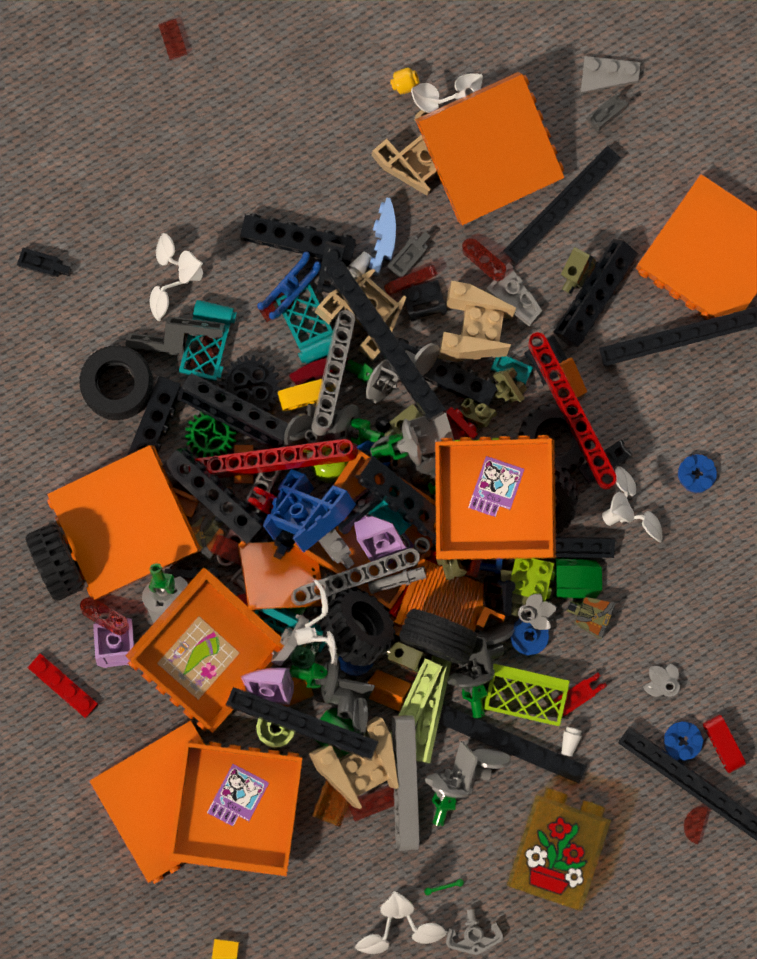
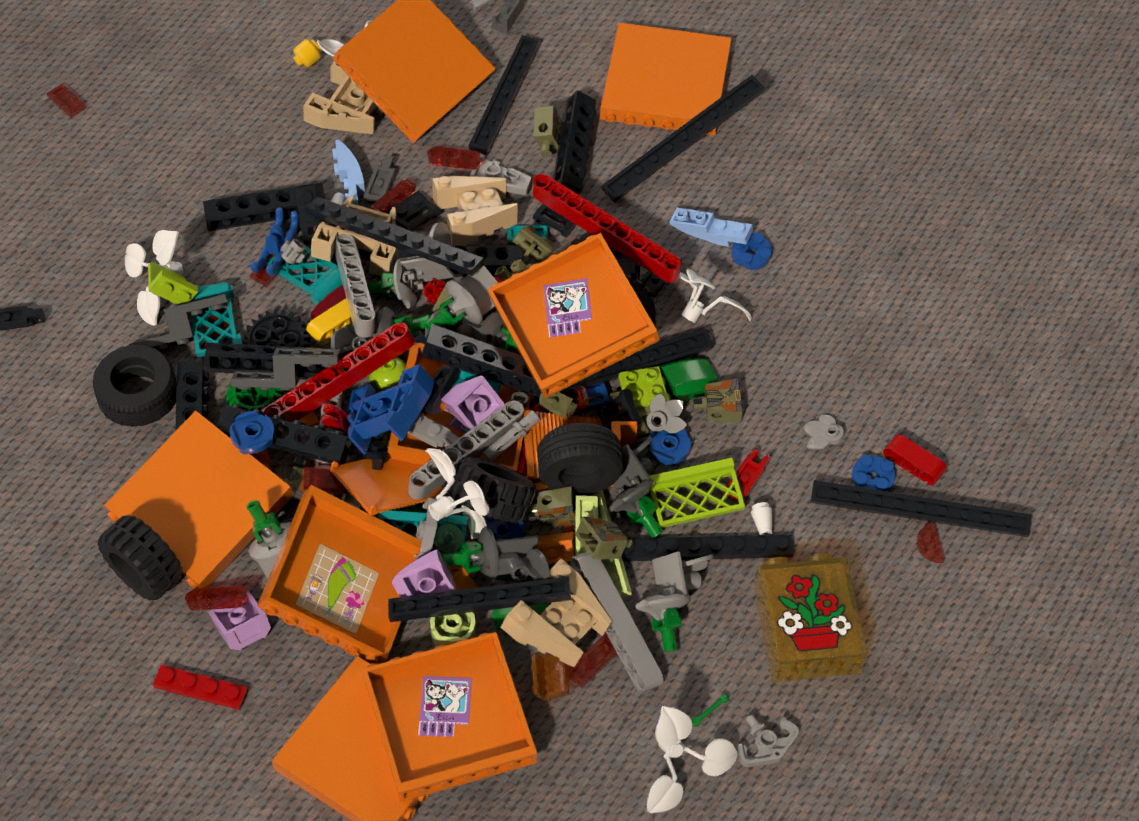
camera: 25 degrees left, 25 degrees down
none -> lime bracket [148,262,198,305]
none -> blue plate [230,411,274,454]
none -> dark grey bracket [231,348,340,390]
none -> light grey gear [280,239,306,264]
none -> red gear [424,279,446,304]
none -> olive torso [575,516,632,559]
none -> light blue slope [670,208,753,247]

